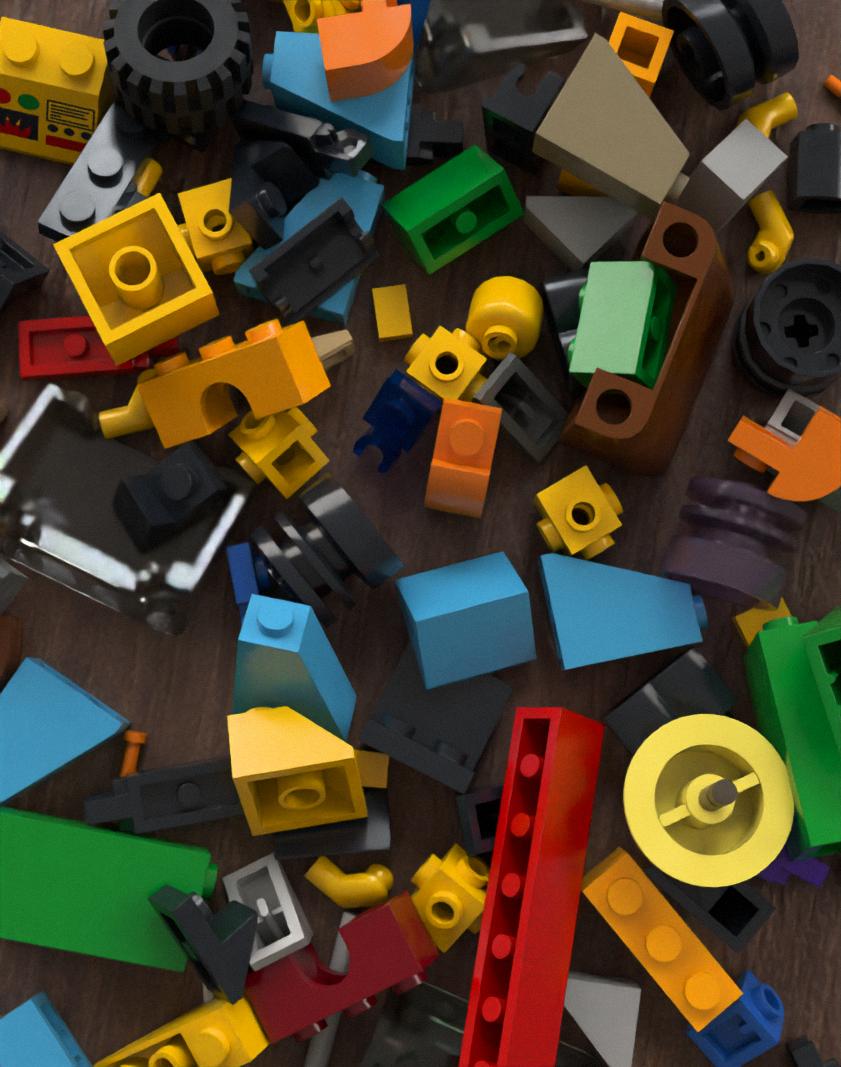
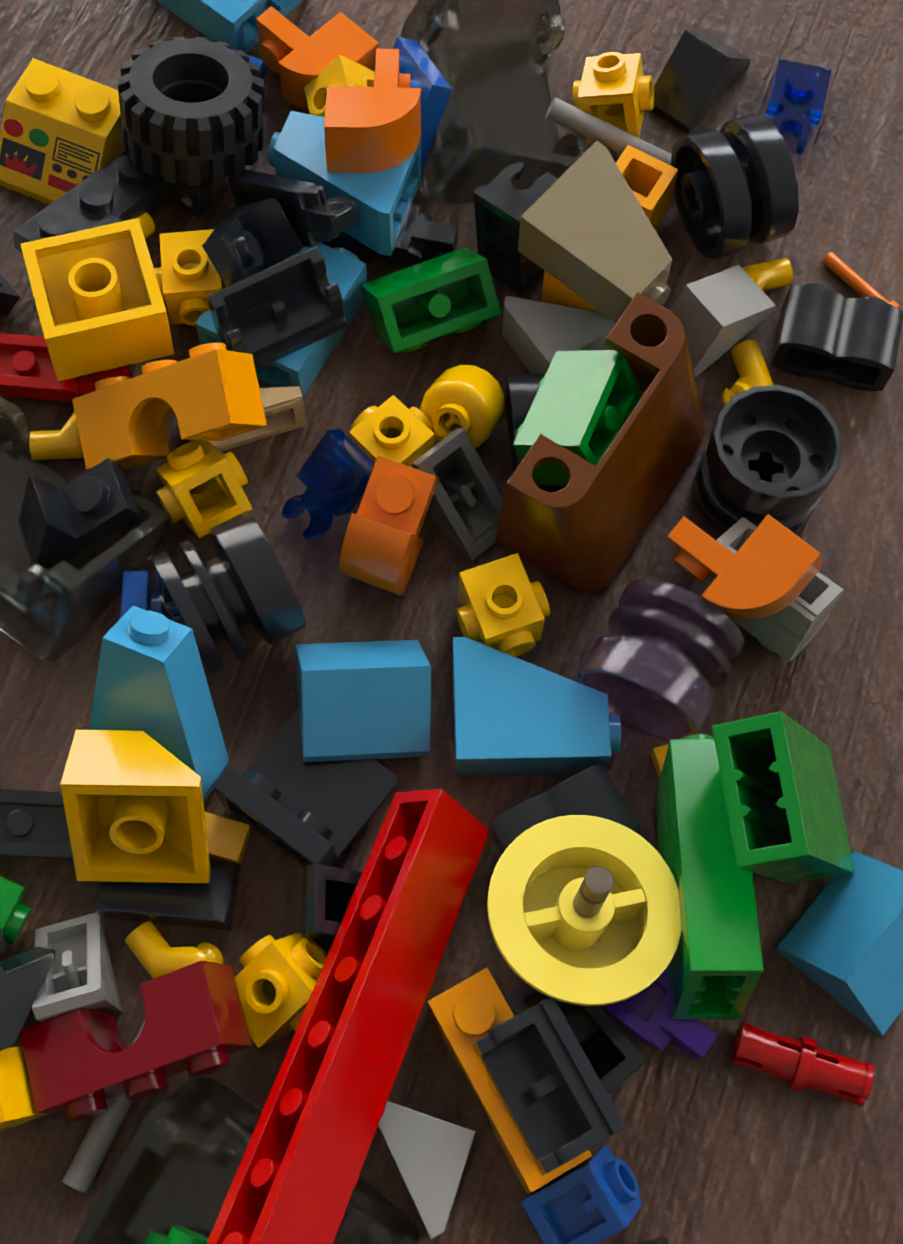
camera: 10 degrees right, 15 degrees down
yellow piece [372,284,413,342] -> none
none -> black hinge [473,997,626,1176]

